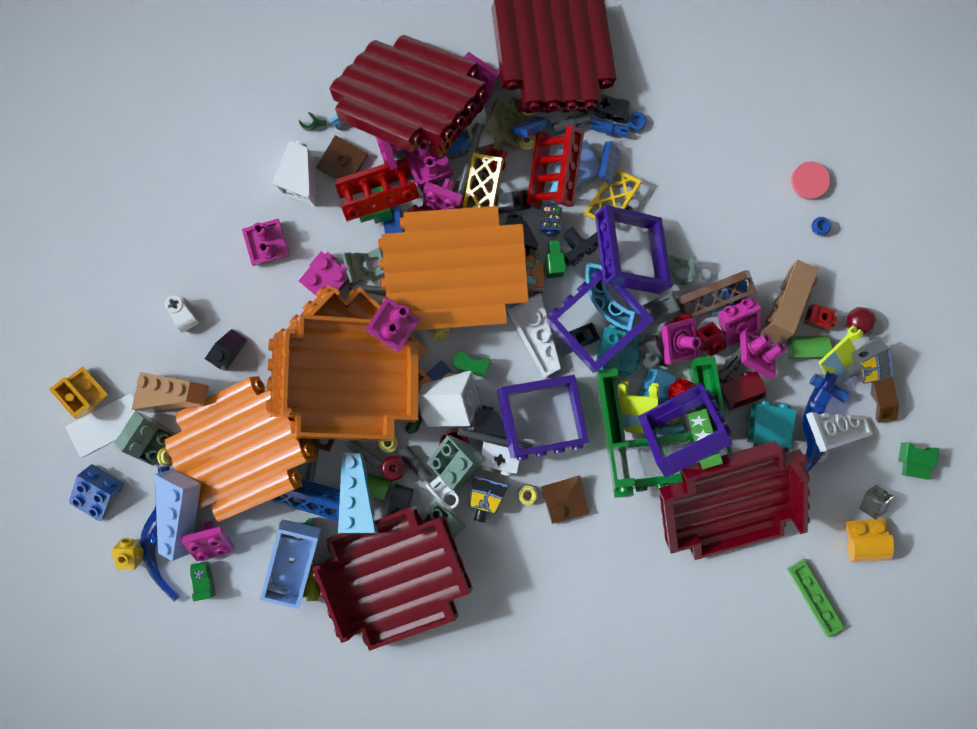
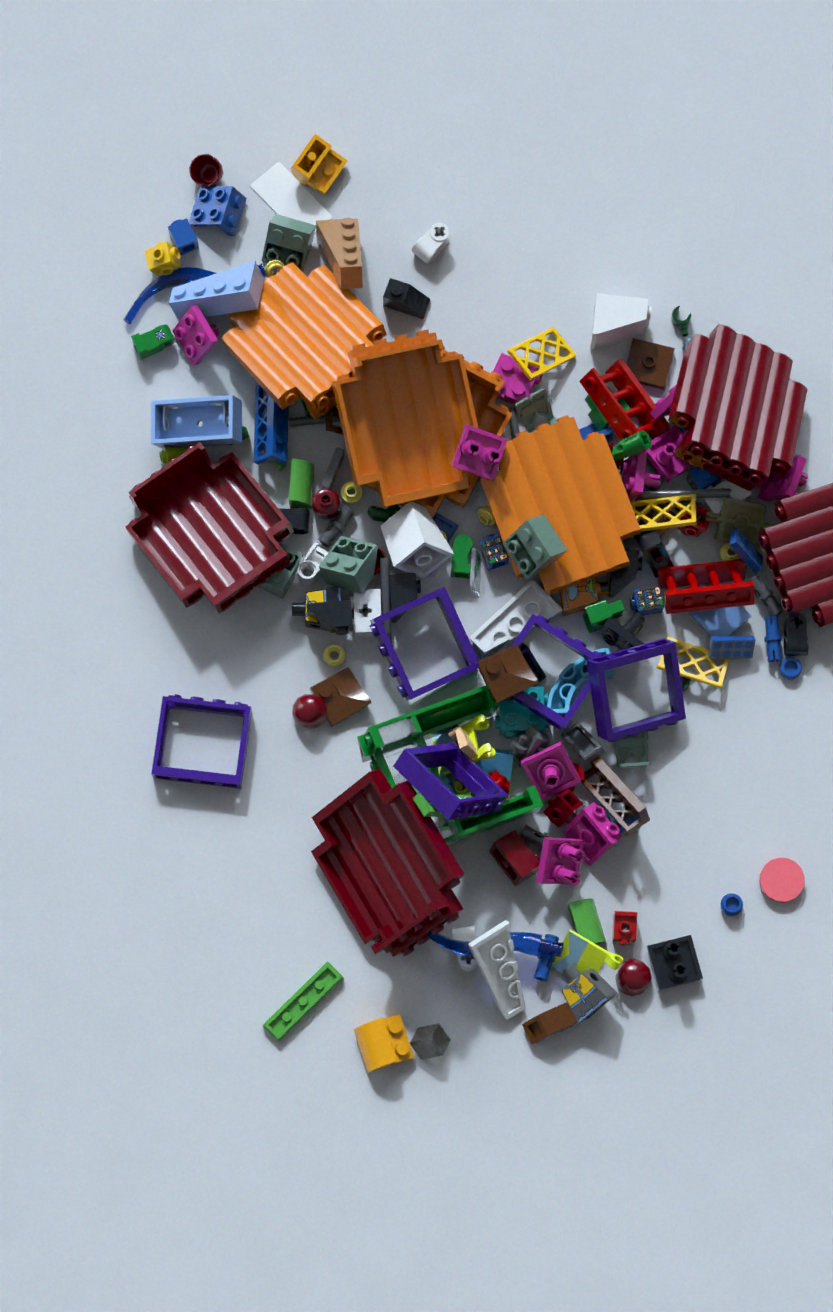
camera: 75 degrees right, 10 degrees down
dark pink plate [242,219,290,266] -> none
medium azure wing [338,453,378,533] -> none
teal brick [746,401,796,449] -> none
medium nougat wedge [758,260,818,344] -> none
green piece [898,442,940,480] -> none
none -> dark purple window [151,694,252,789]
none -> blue brick [168,218,199,256]
none -> dark red hair [189,154,224,189]
none -> dark red hair [292,694,327,729]
none -> black slope [306,600,353,635]
none -> light nougat slope [448,726,478,758]
none -> clear piece [470,548,482,596]
none -> reddish brown plate [476,644,539,704]
none -> brick [479,534,509,571]
none -> sand green slope [502,514,568,580]
none -> yellow window [507,327,577,380]
none -> green hinge [612,430,651,461]
none -> black plate [647,935,703,991]

